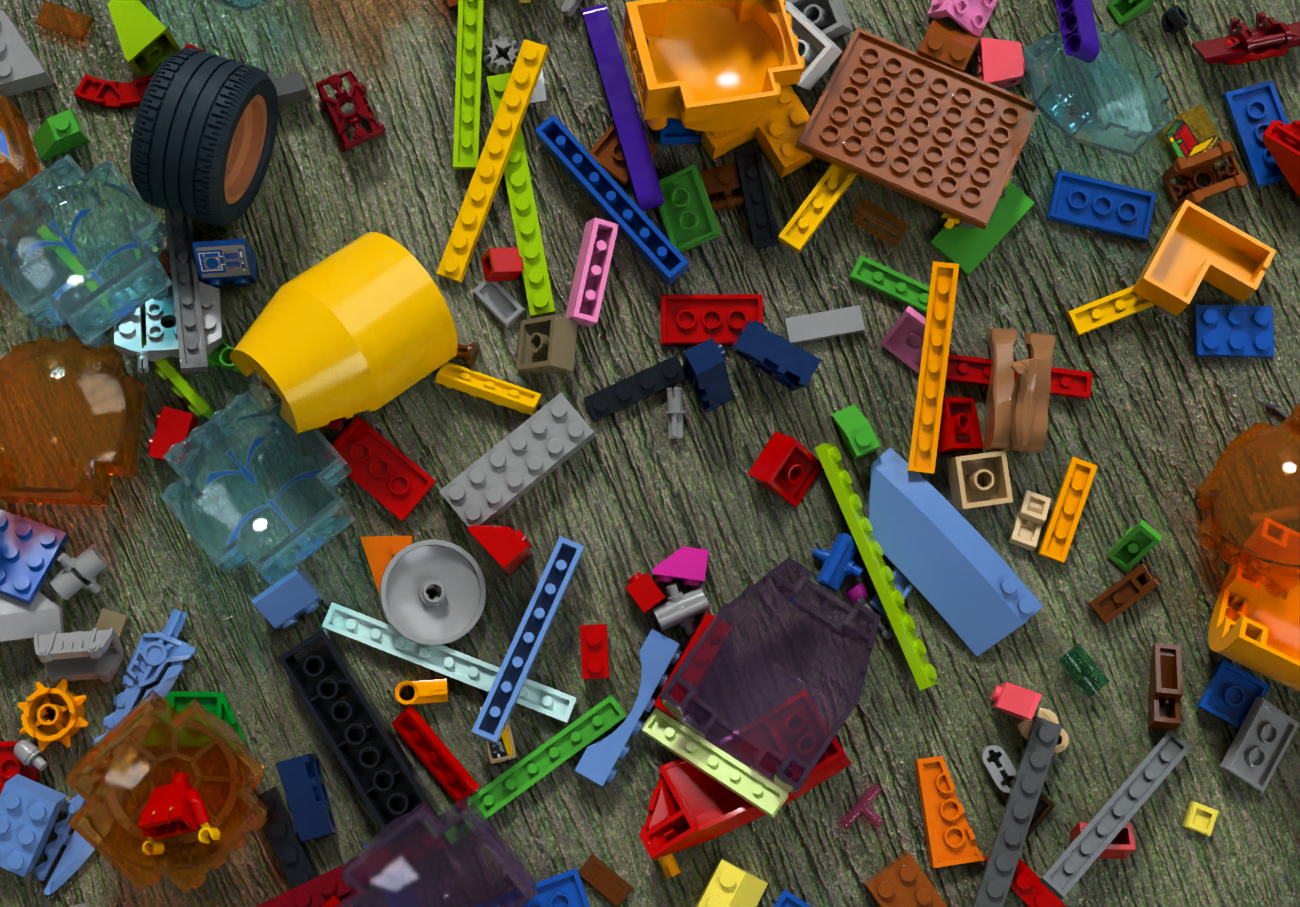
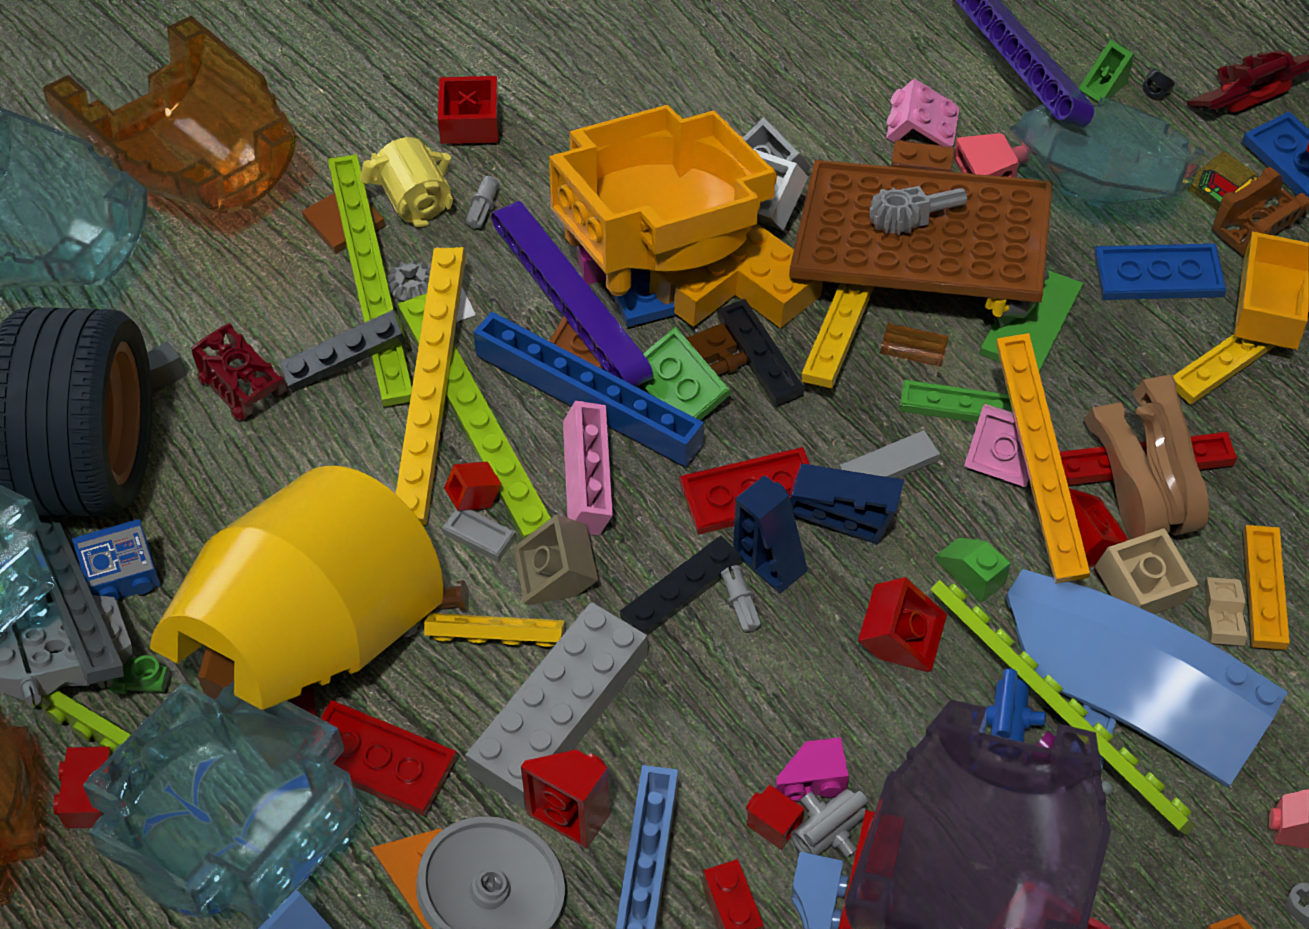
camera: 15 degrees left, 25 degrees down
none -> black plate [280,310,406,392]
none -> light grey gear [869,186,967,236]

